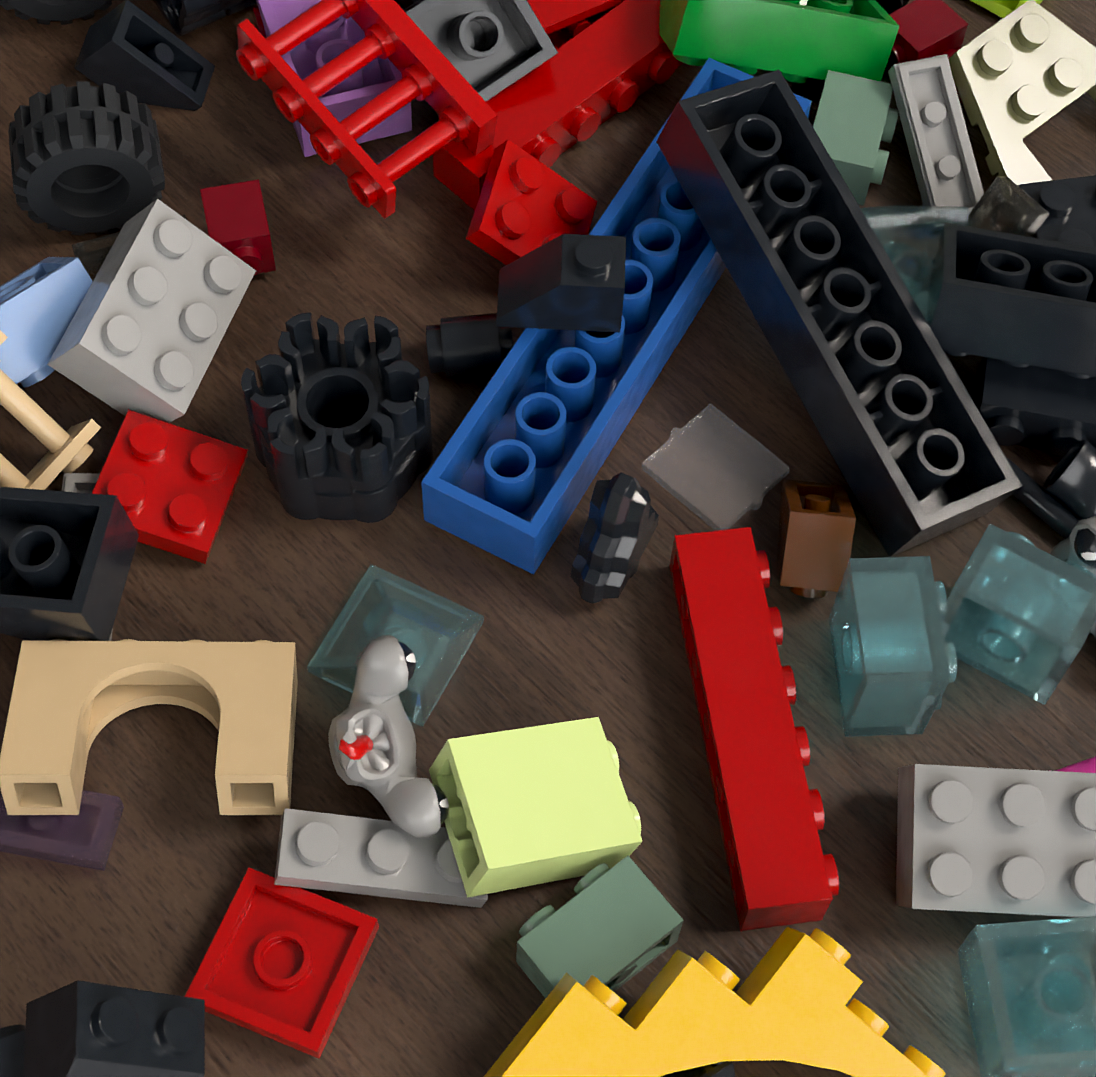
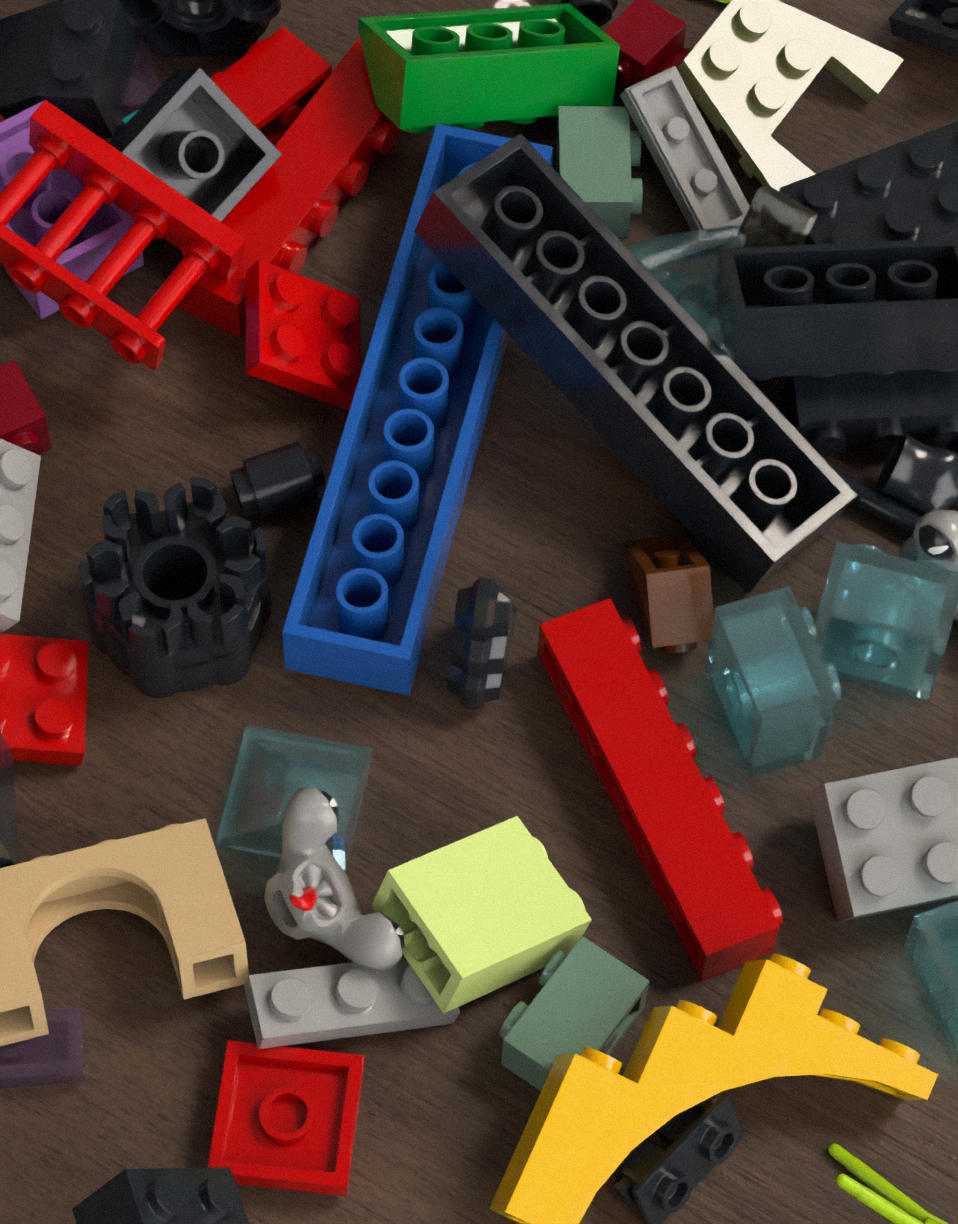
camera: 15 degrees left, 0 degrees up
black slope [496,234,626,332] -> none
clear piece [642,403,790,531] -> none

